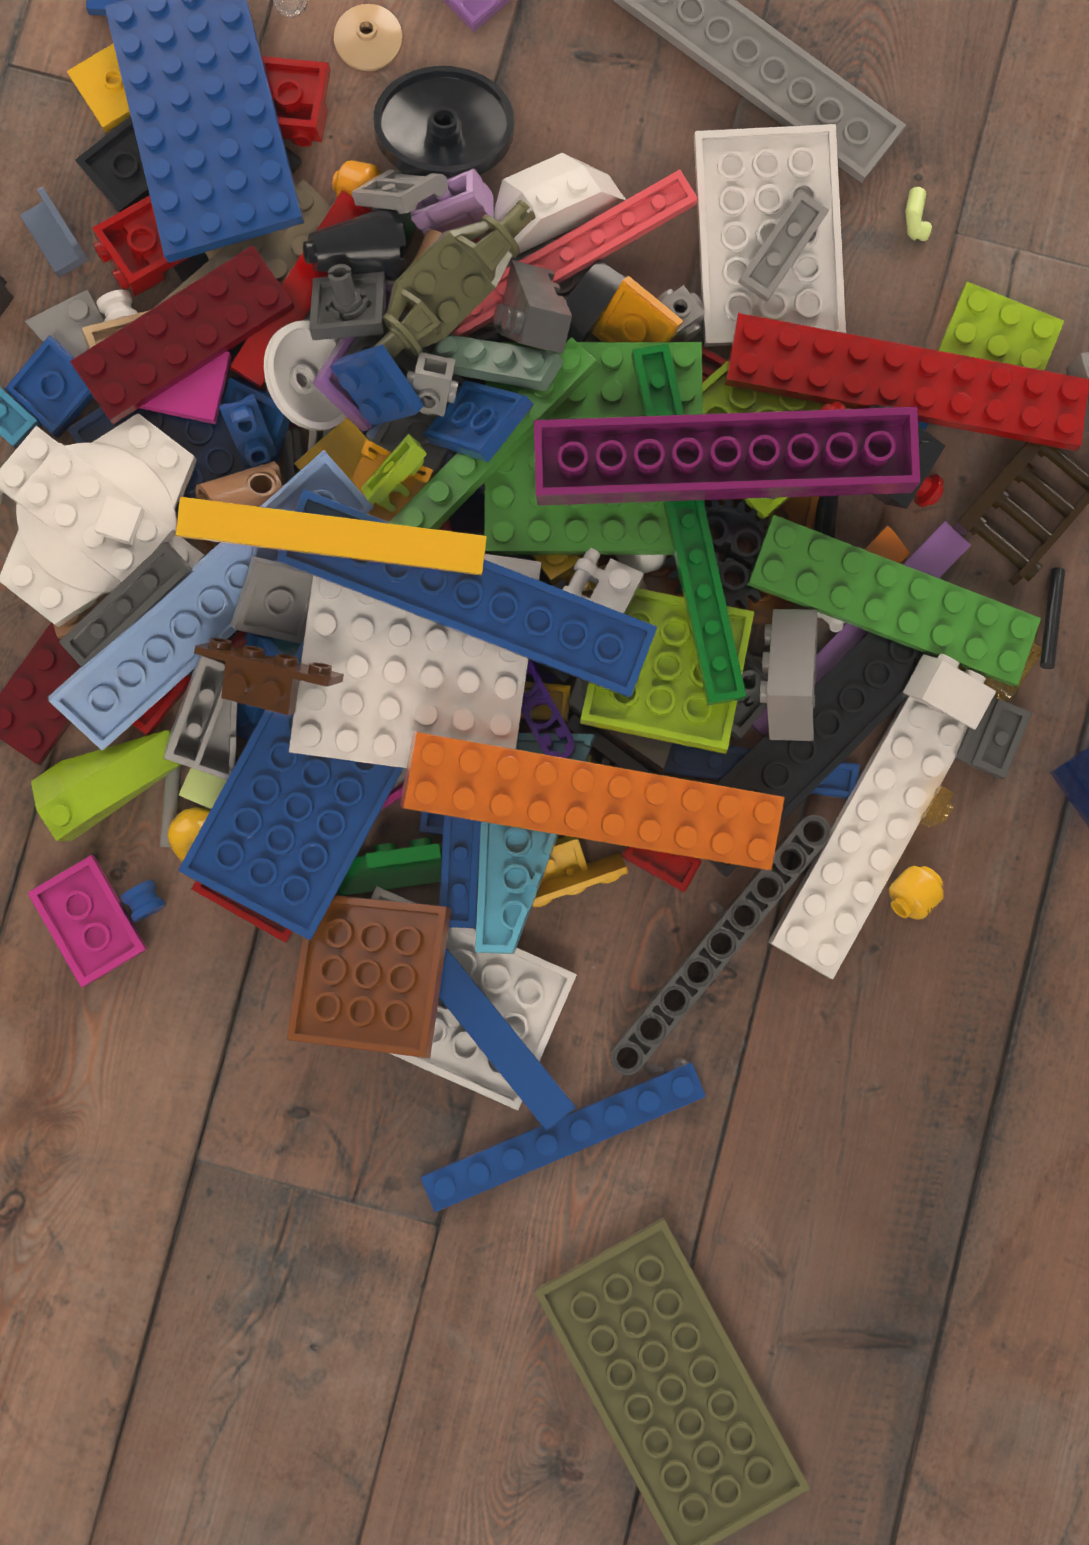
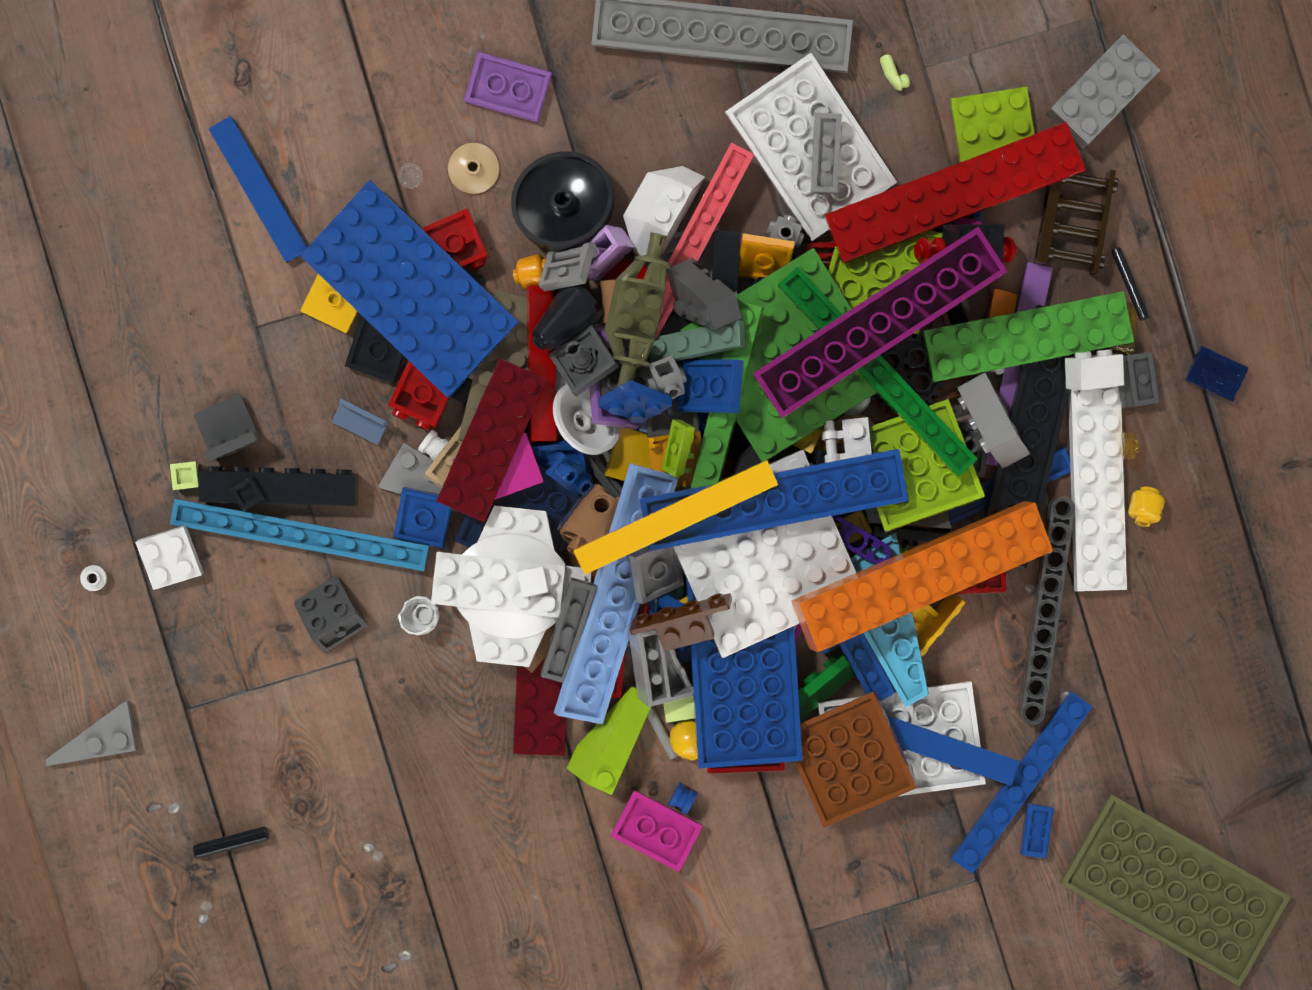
camera: 25 degrees left, 5 degrees up
none -> blue plate [1019,803,1054,859]

